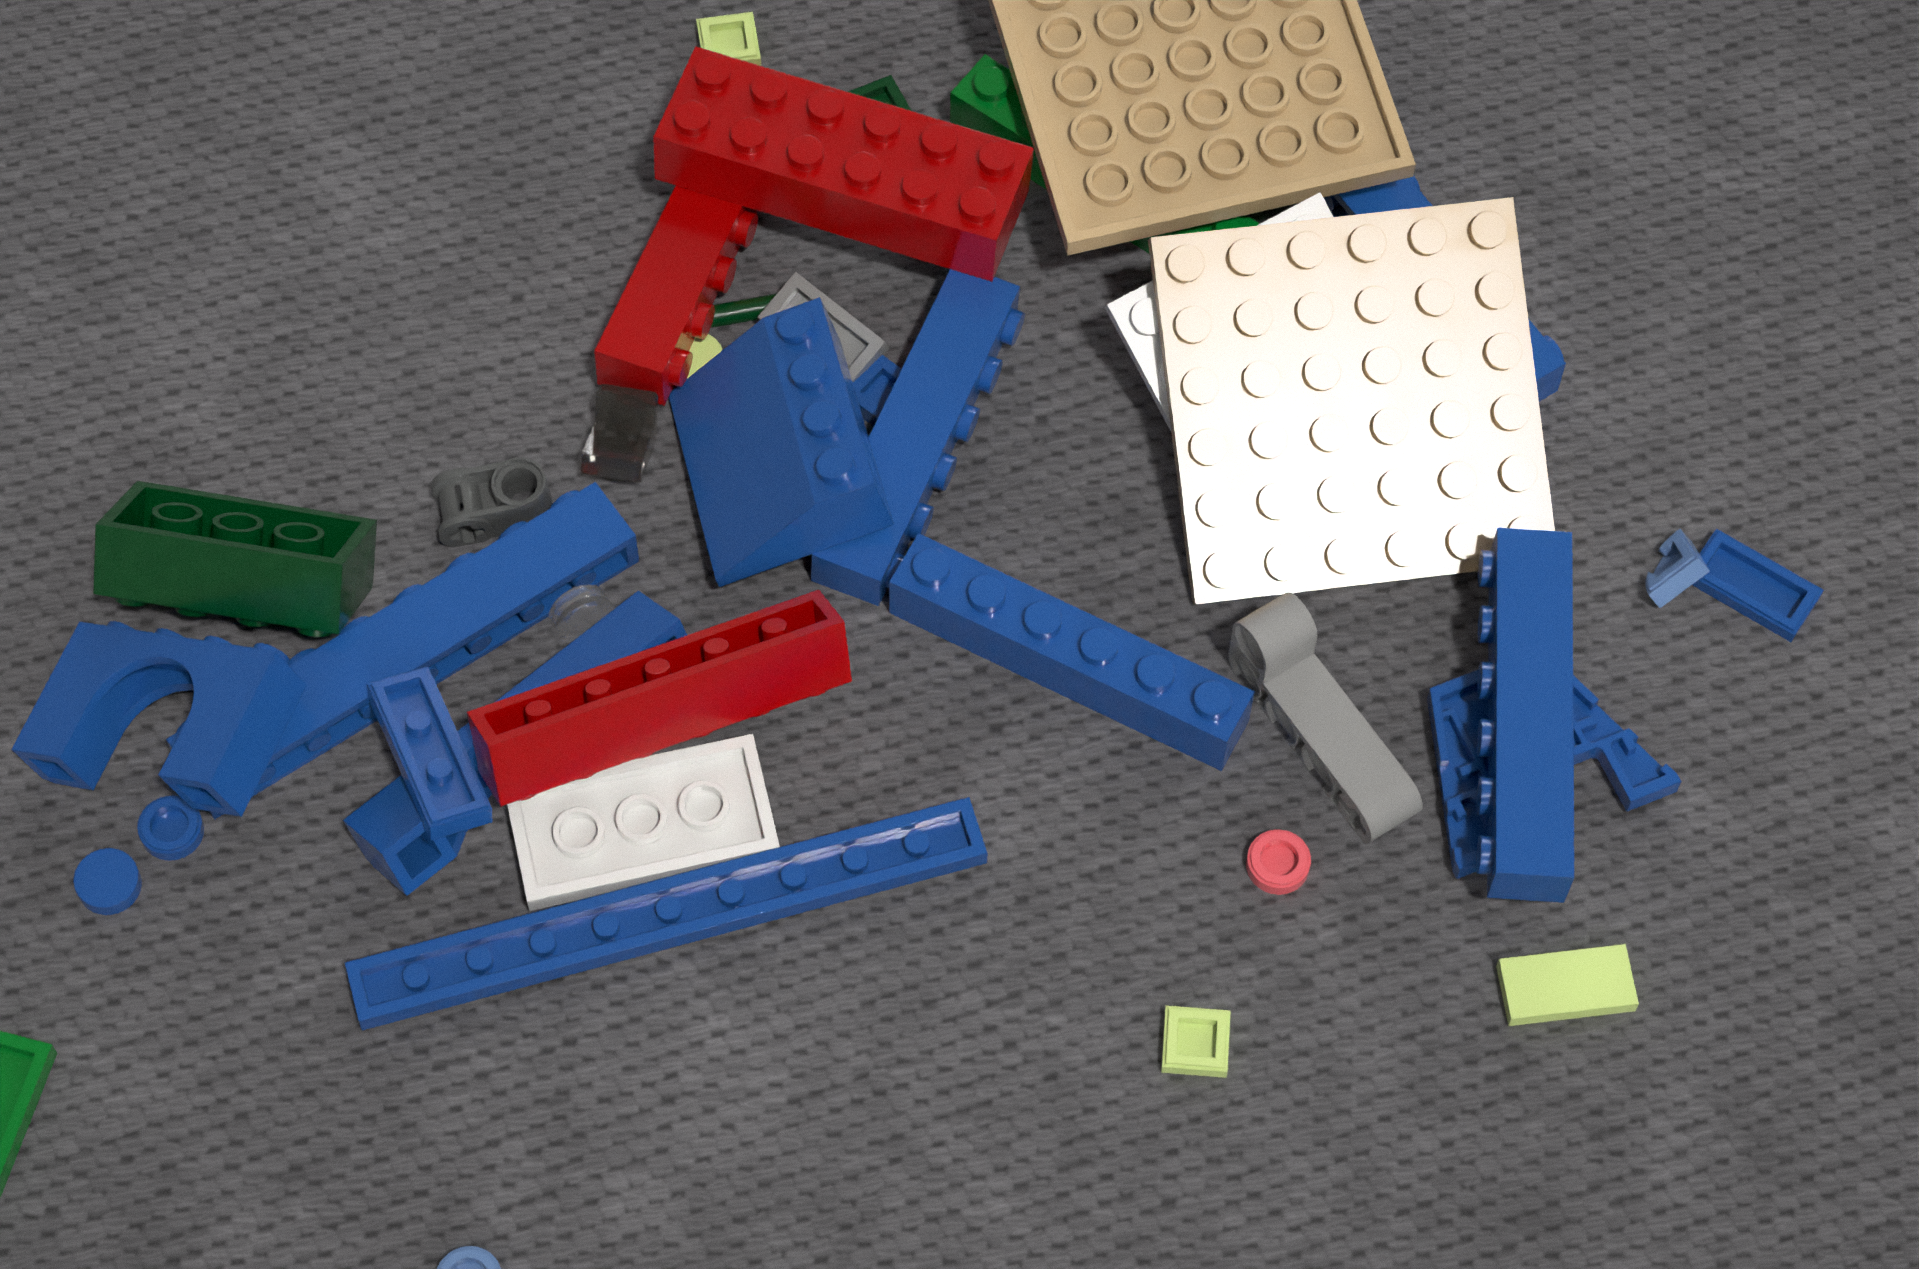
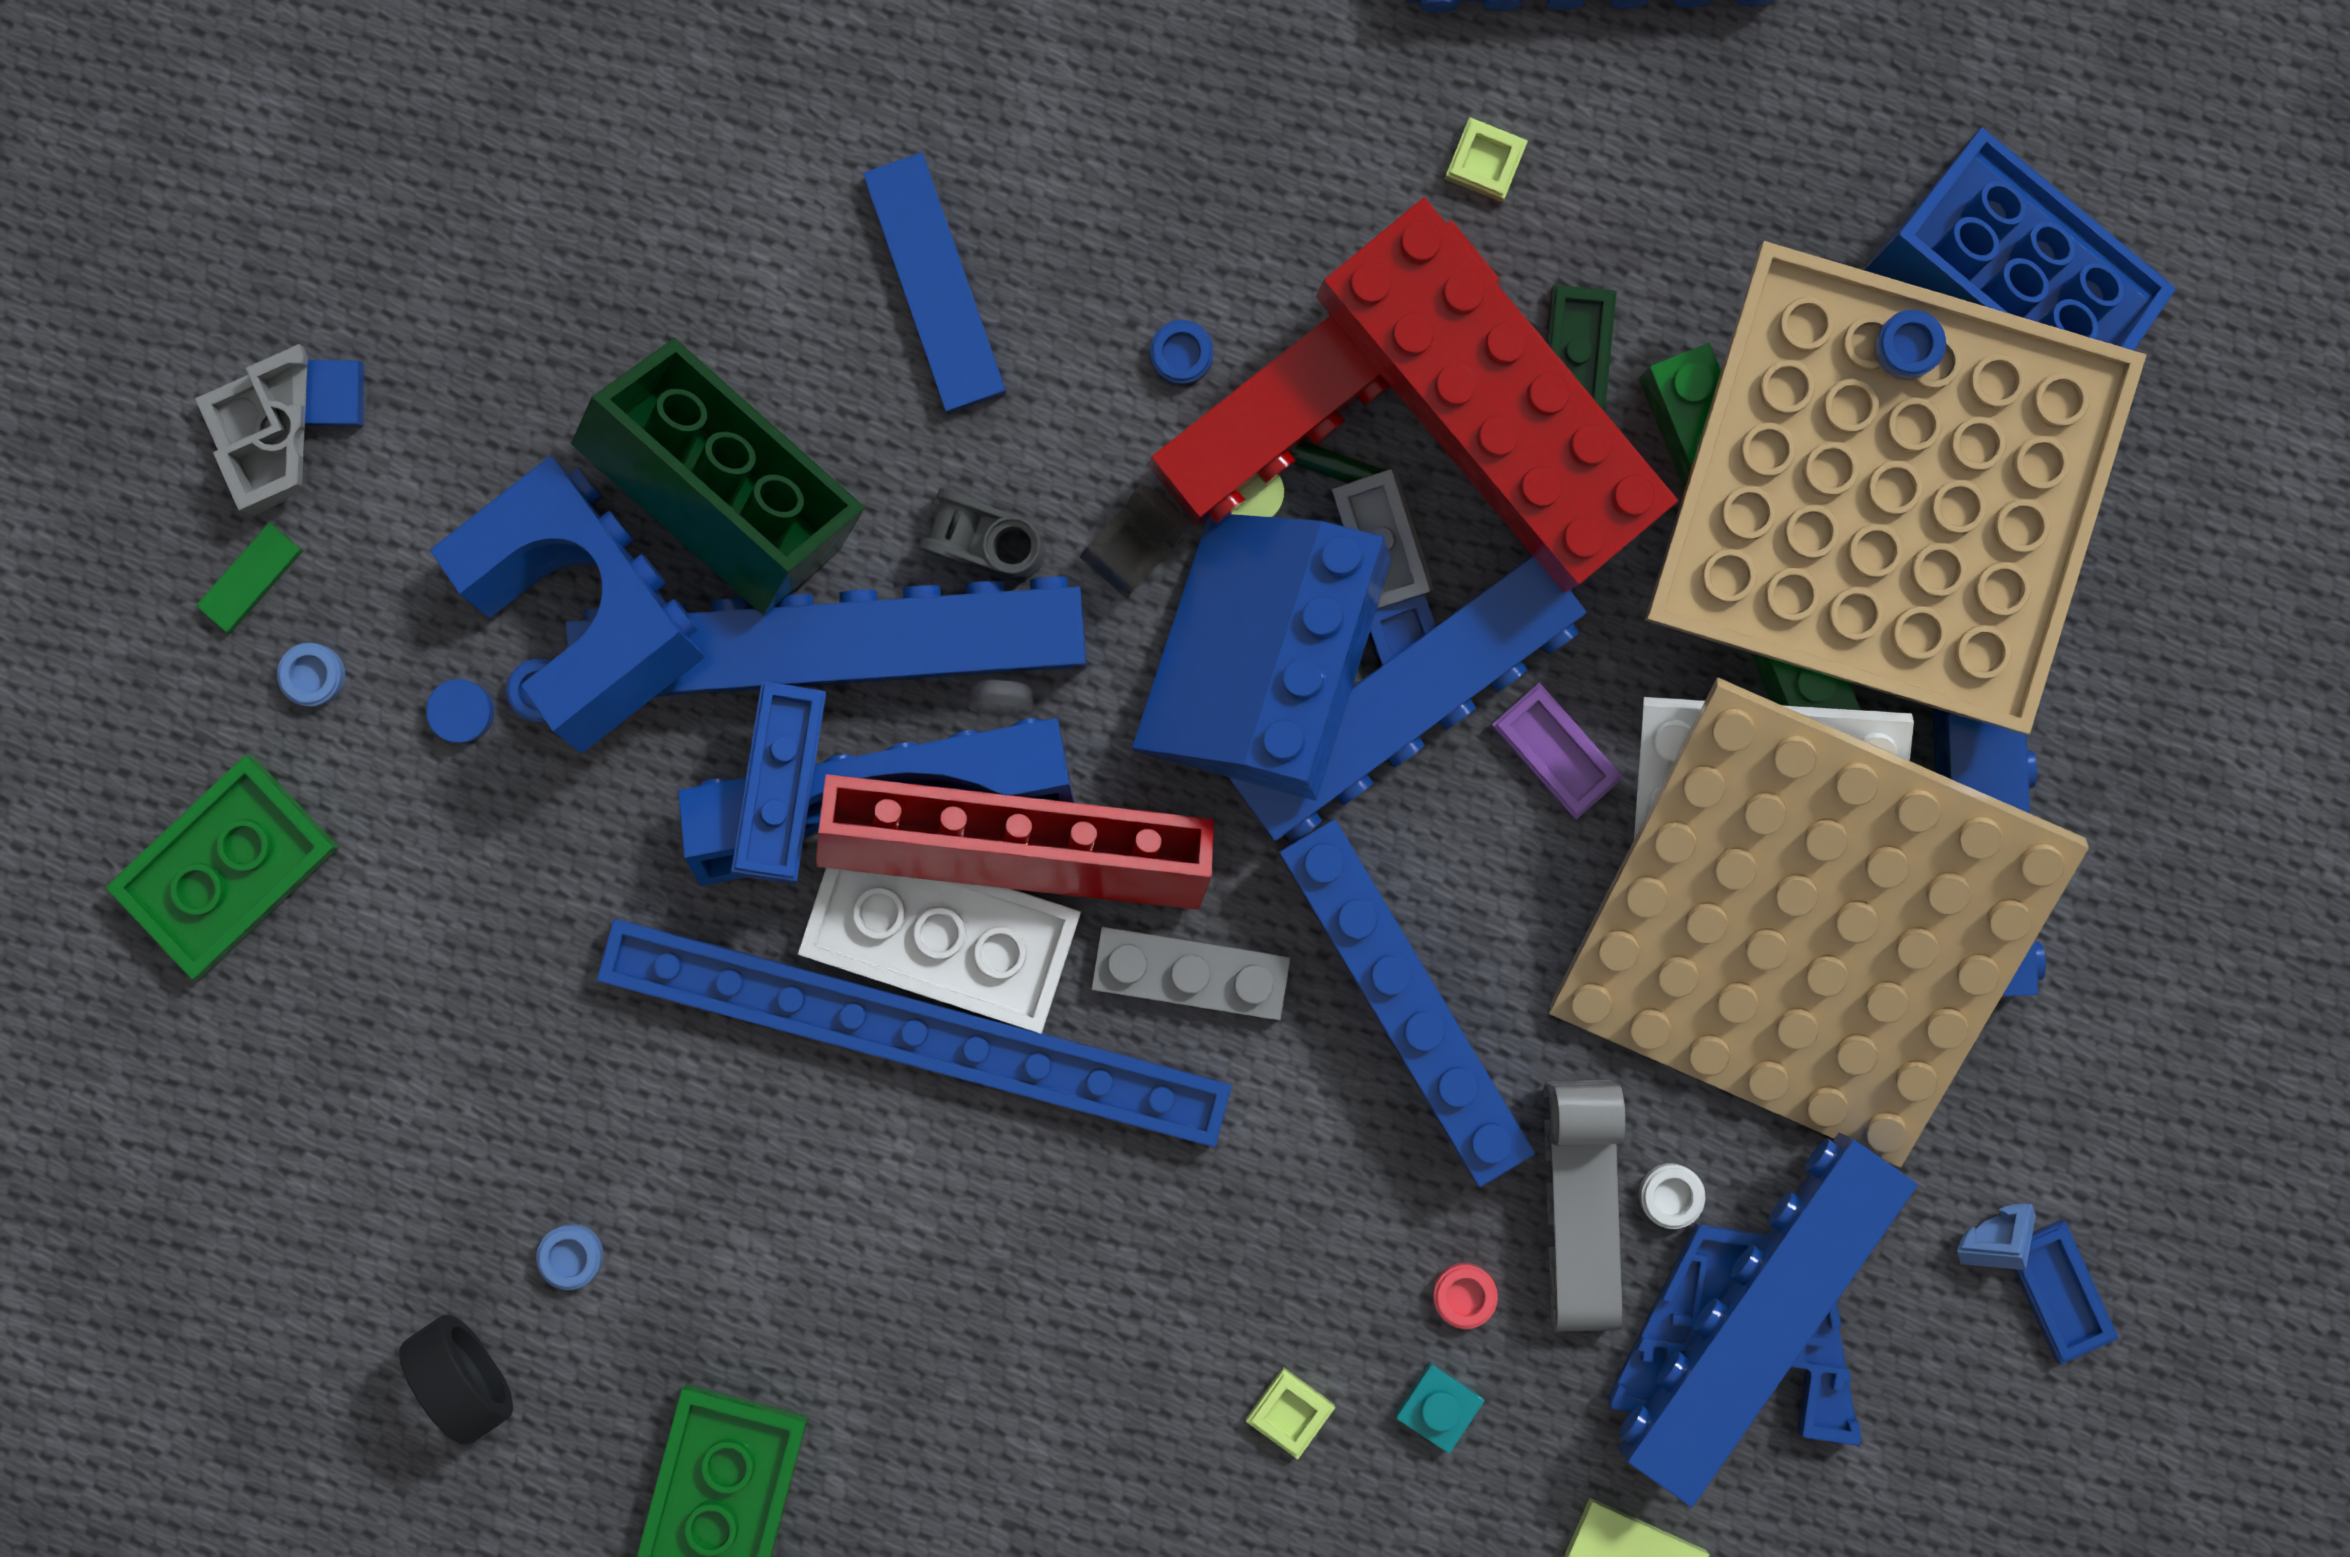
camera: 35 degrees right, 25 degrees up
none -> blue tile [863,152,1007,414]
none -> light grey plate [1092,926,1291,1020]
none -> blue tile [1150,320,1213,386]
none -> teal plate [1395,1362,1485,1454]
none -> medium lavender tile [1490,682,1624,820]
none -> white tile [1639,1163,1705,1229]

